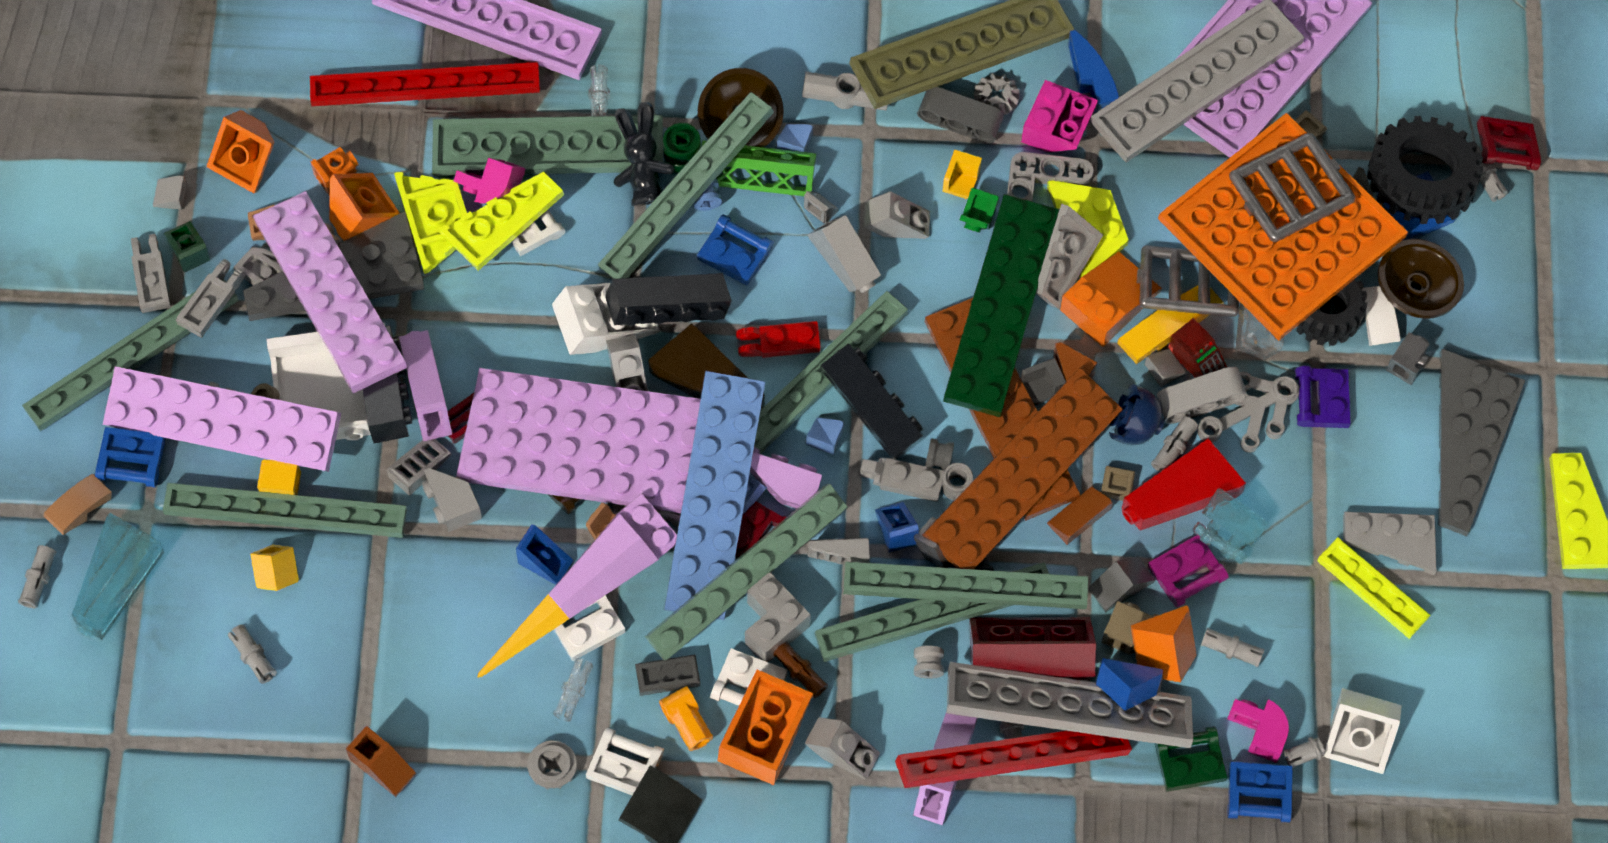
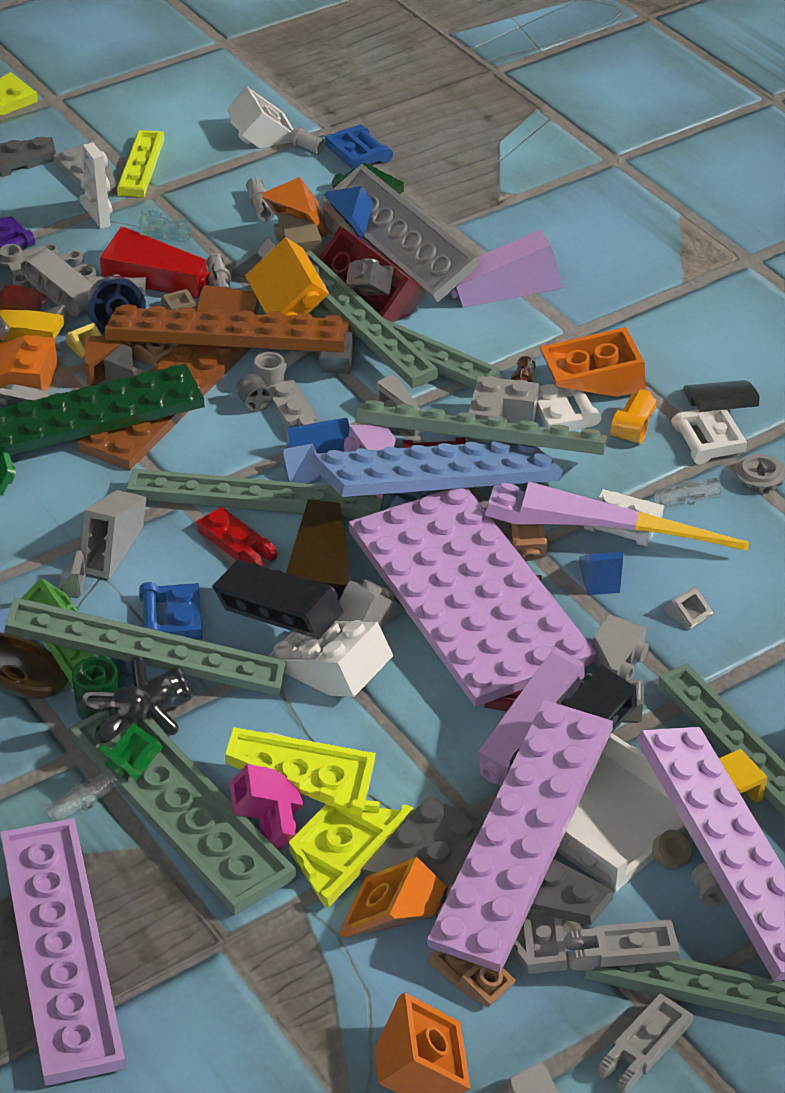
camera: 125 degrees left, 25 degrees down
dark green slope [164,221,210,272] -> none
red plate [310,62,540,106] -> none
orange brick [310,147,359,195] -> none
dark grey plate [635,654,701,696] -> none
light grey slope [805,717,880,779] -> none
black brick [820,343,923,460] -> none
light grey slope [864,191,930,239] -> none
blue slope [875,502,919,553] -> none
red plate [895,731,1132,788] -> none
light grey wheel [914,646,944,679] -> none
magenta plate [1148,534,1229,608] -> none
dark pink brick [1227,699,1289,763] -> none
none -> light yellow slope [65,323,102,359]
none -> white wing [80,142,113,229]
none -> green bracket [98,723,164,781]
none -> light grey pin [206,254,232,289]
none -> light orange brick [245,237,329,316]
none -> blue slope [287,417,350,454]
none -> flat silver brick [346,258,394,296]
none -> light grey slope [663,586,715,630]

